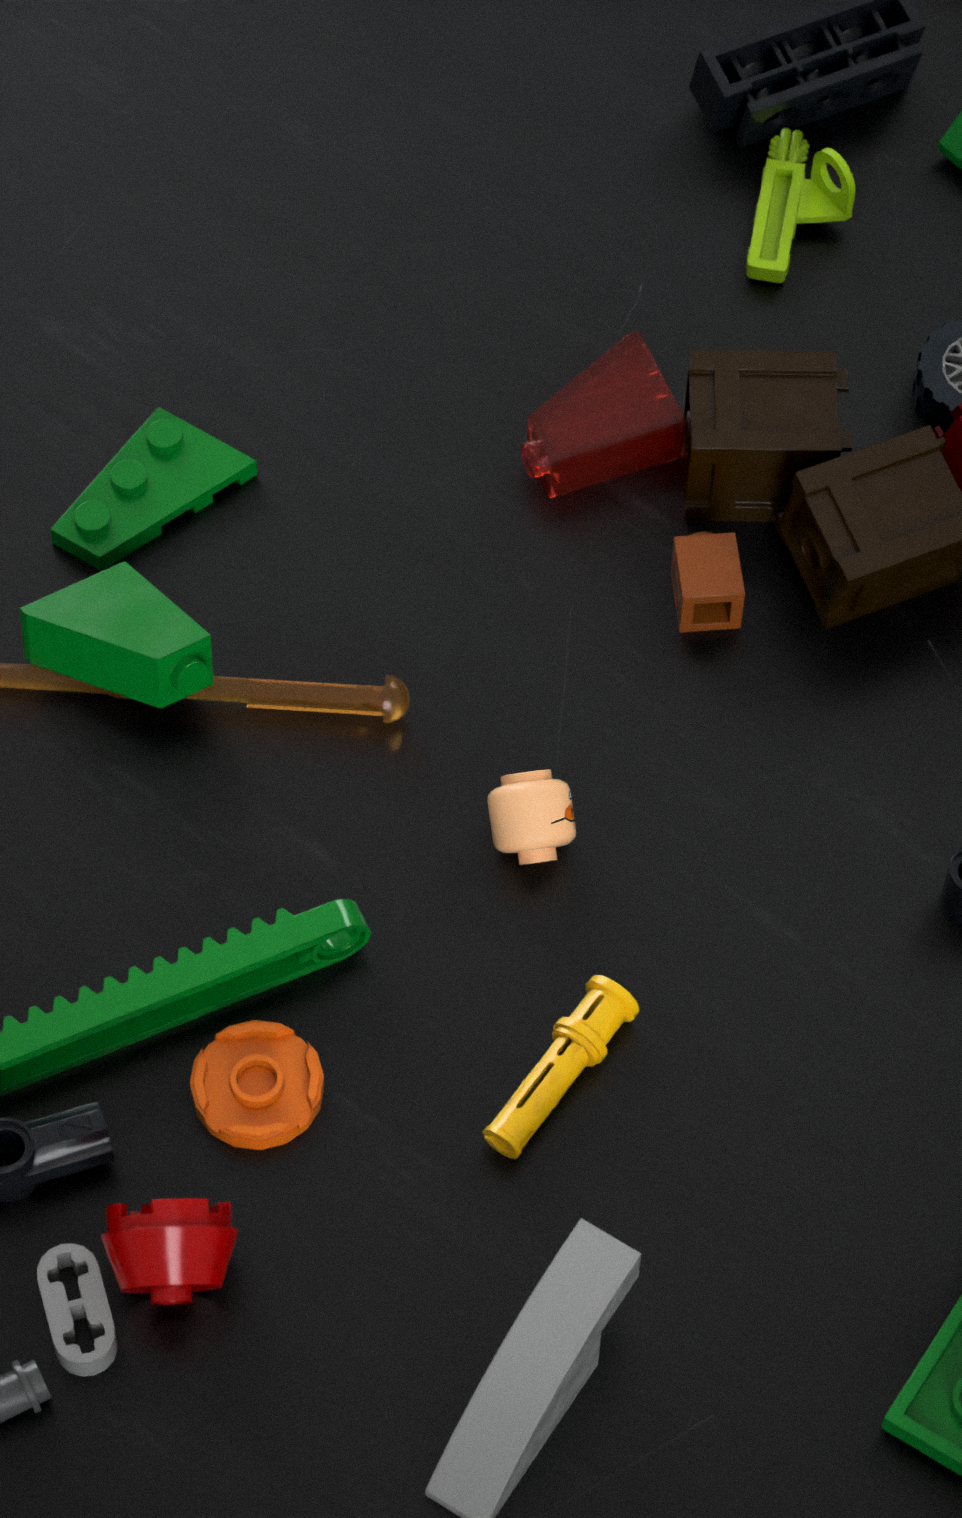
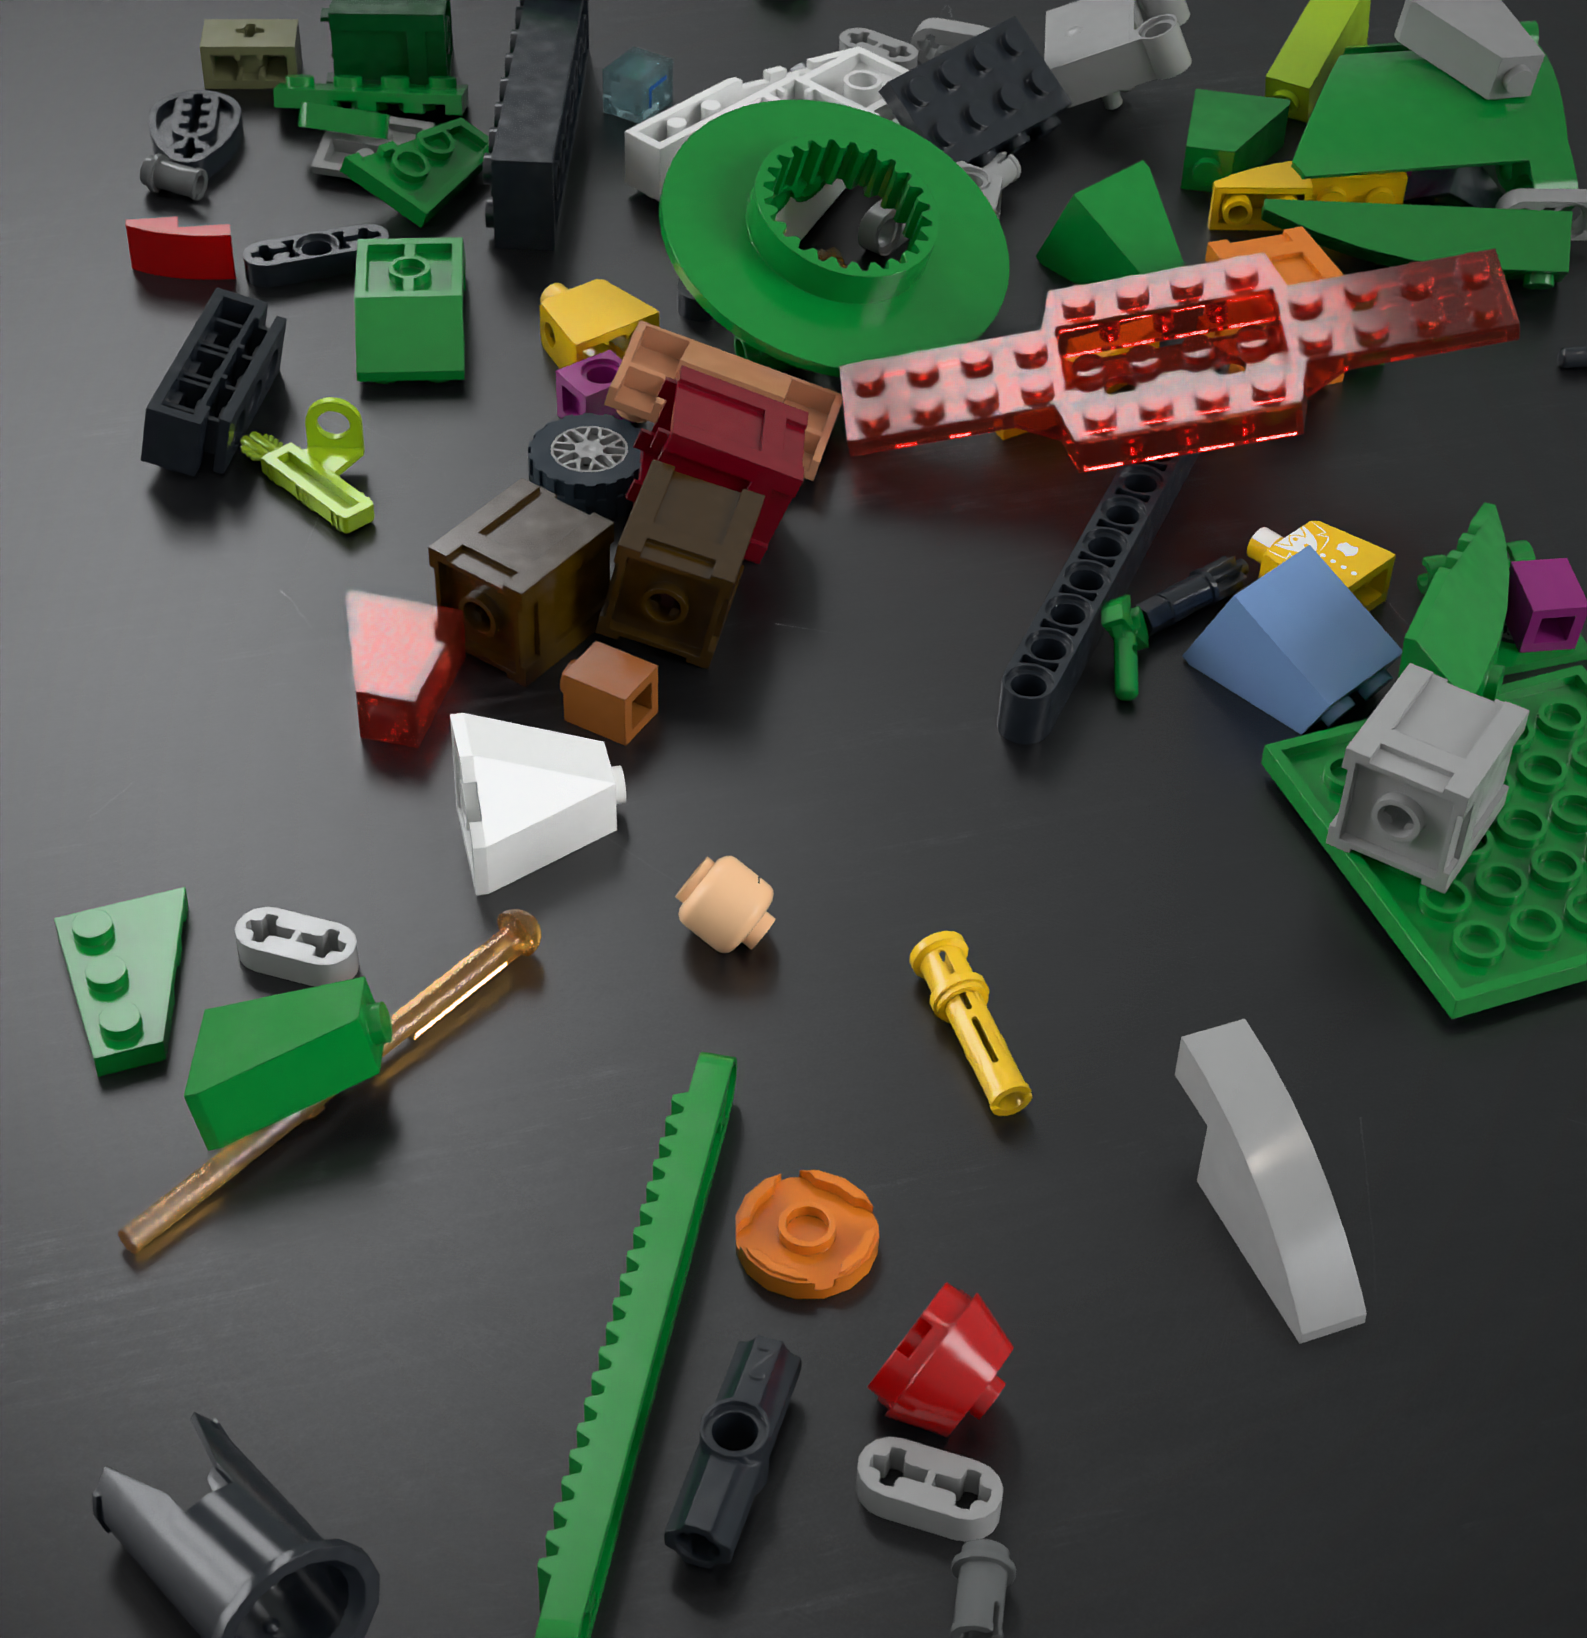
camera: 55 degrees left, 15 degrees down
none -> light grey beam [234,907,359,987]
none -> white slope [450,713,626,896]

